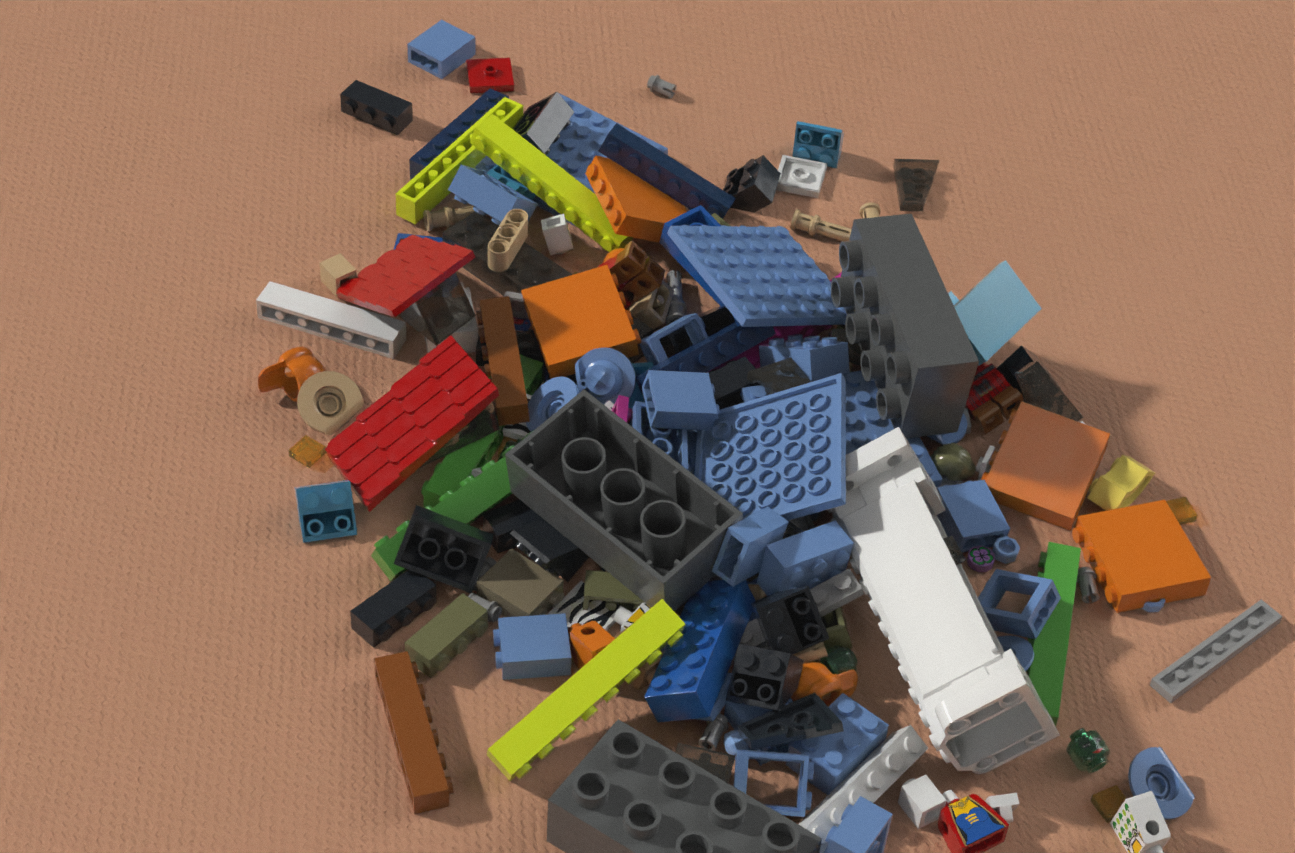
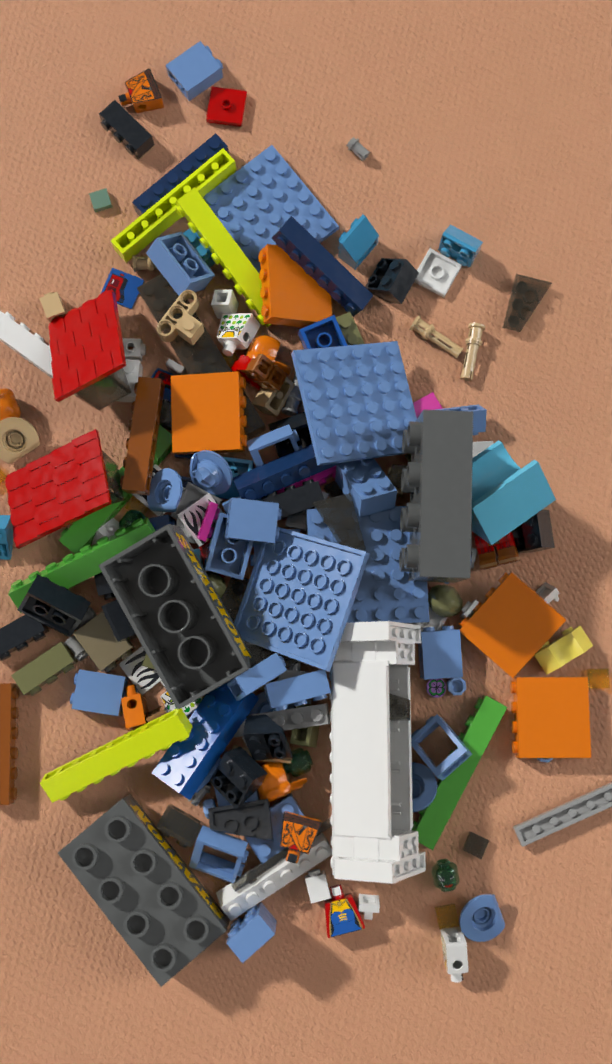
camera: 20 degrees right, 35 degrees up
slope [512,92,574,155] -> none
clear smoke wing [1015,361,1083,422] -> none
light grey pin [1077,567,1100,603] -> none
none -> sand green tile [89,188,112,213]
none -> torso [118,68,164,113]
none -> tan brick [175,313,205,346]
none -> white torso [217,313,260,356]
none -> clear smoke bar [231,818,332,892]
none -> torso [280,811,322,864]
none -> dark azure slope [338,214,379,270]
none -> clear smoke tile [462,831,489,859]

